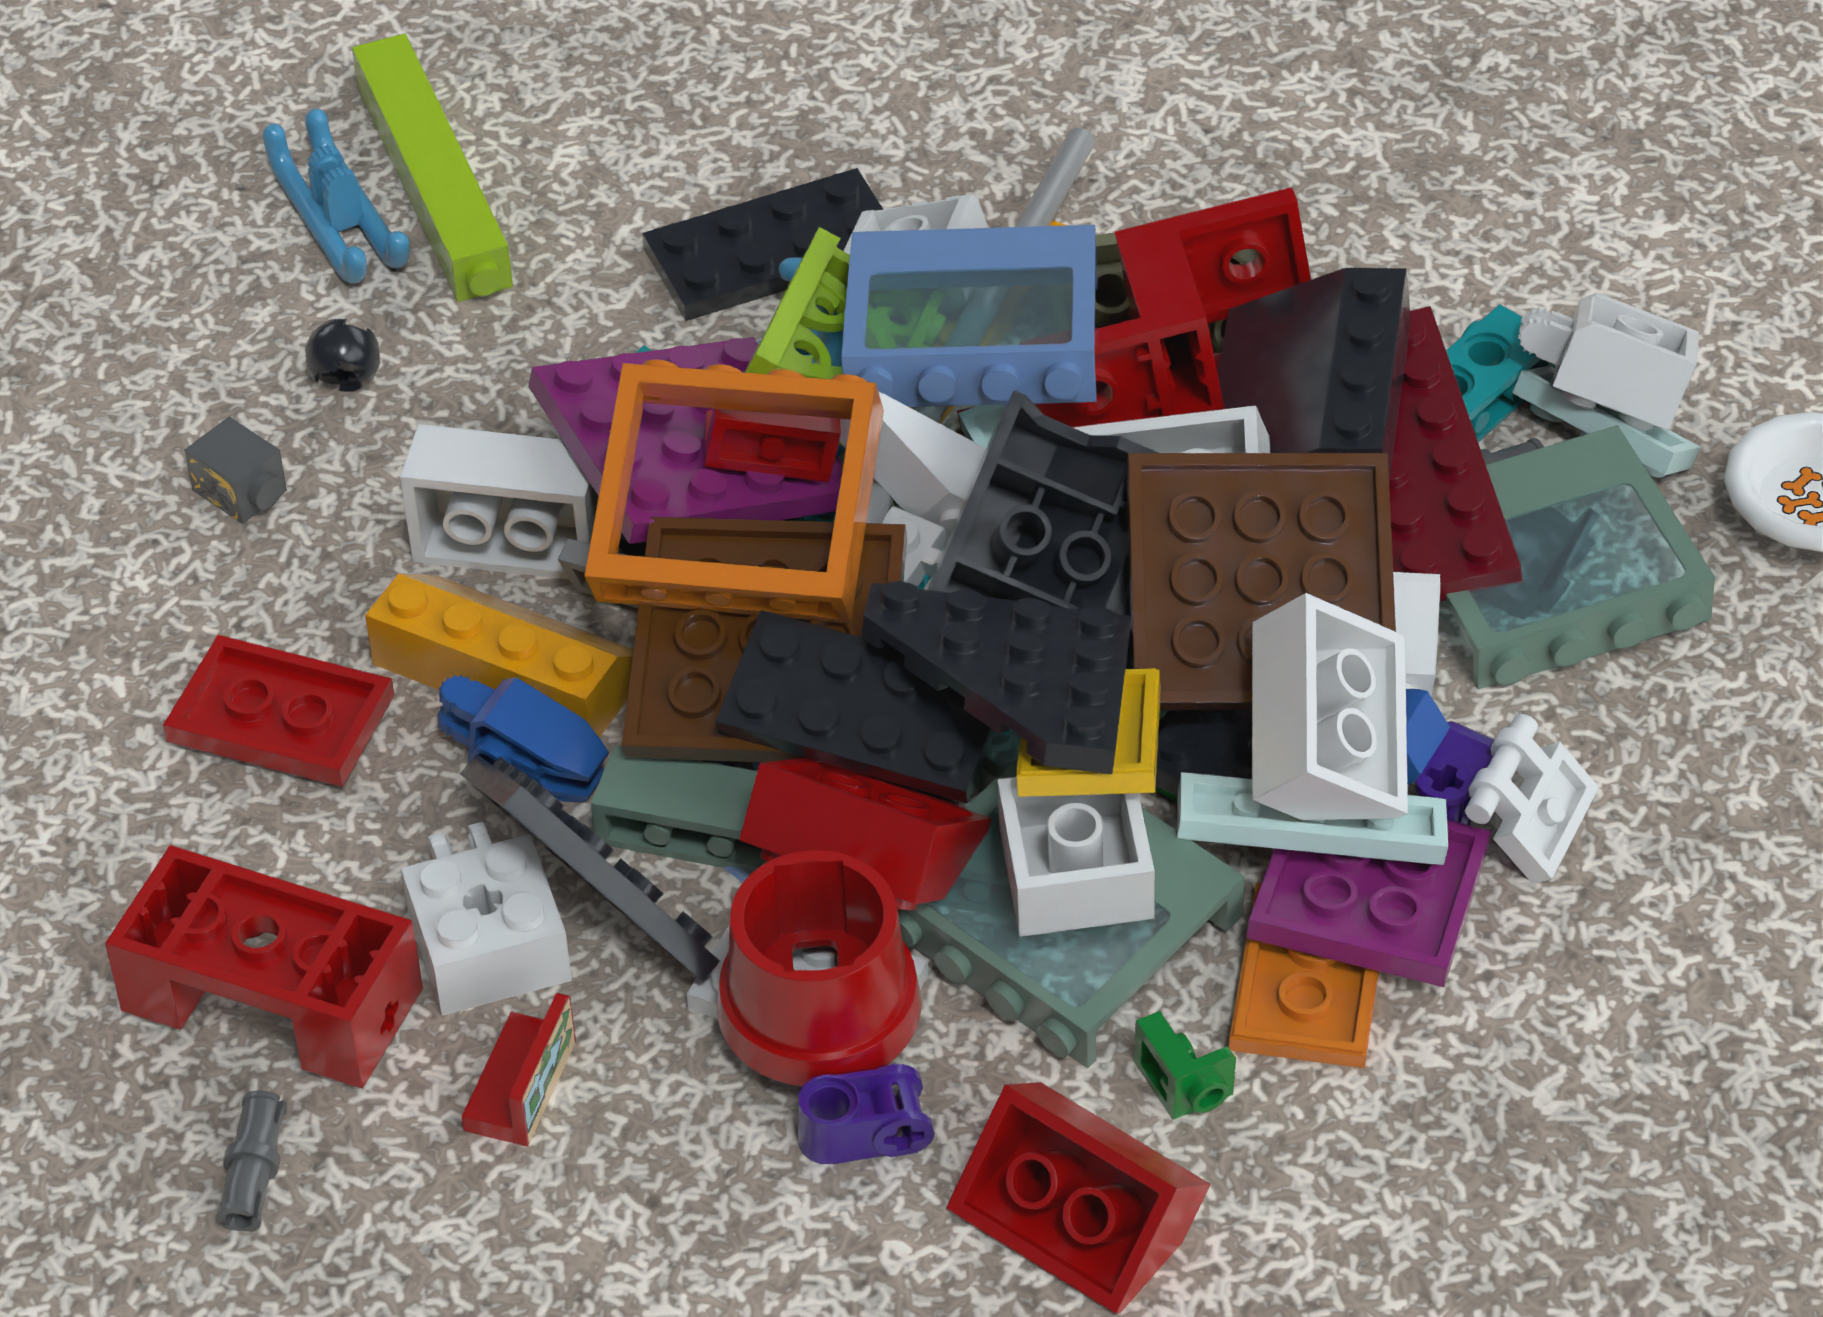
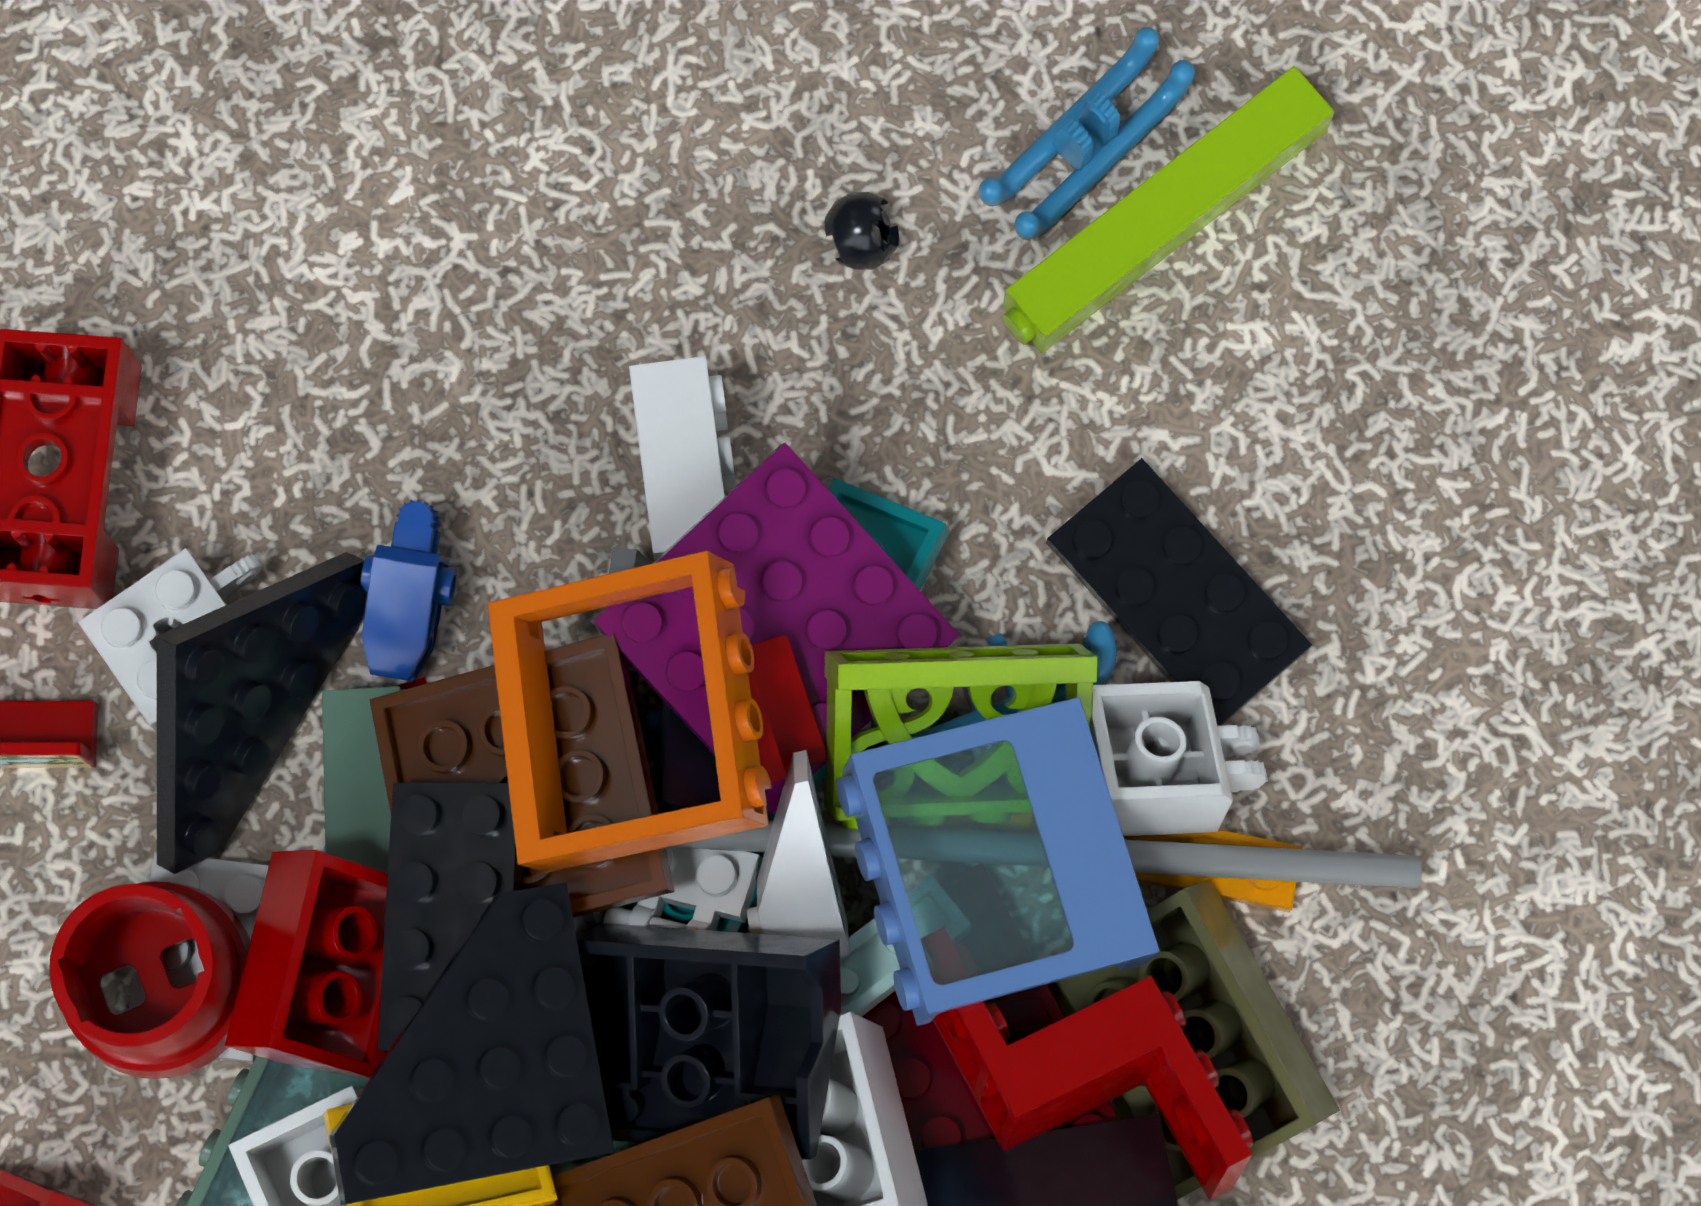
camera: 70 degrees right, 30 degrees up
red plate [163,635,395,787] -> none
dark grey brick [184,416,287,524] -> none
light orange slope [365,573,633,738] -> none
dark purple piece [798,1064,935,1164] -> none

